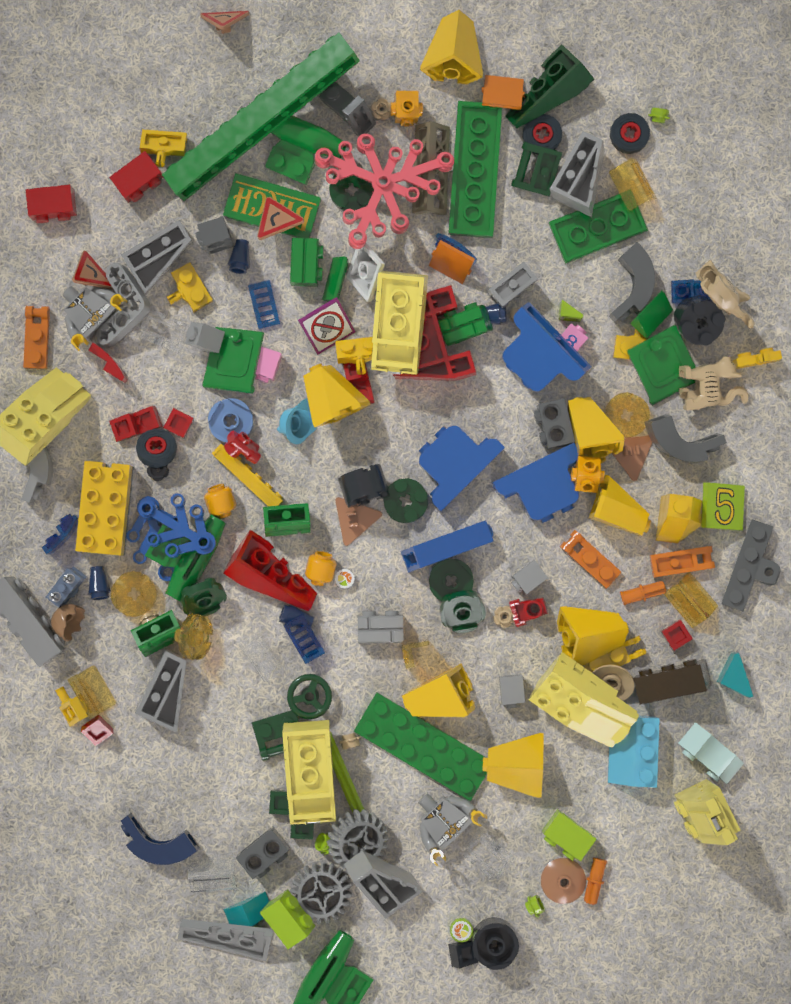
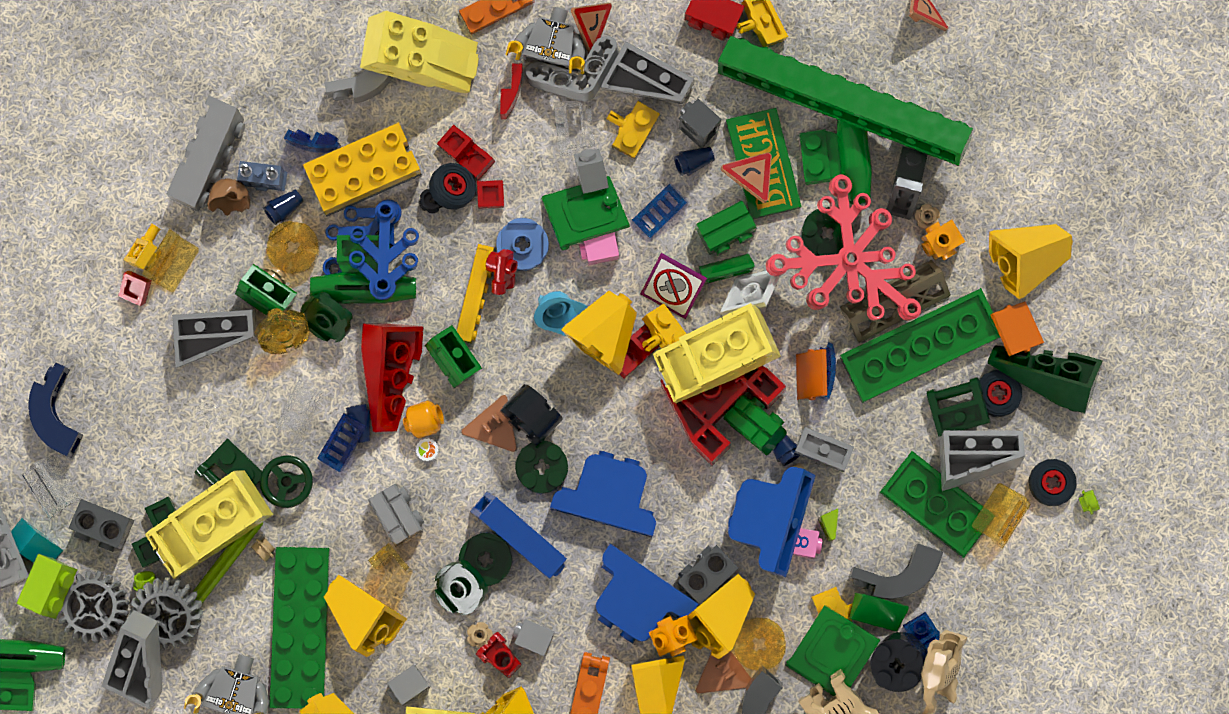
camera: 60 degrees right, 5 degrees down
light orange head [204,484,237,519] -> none

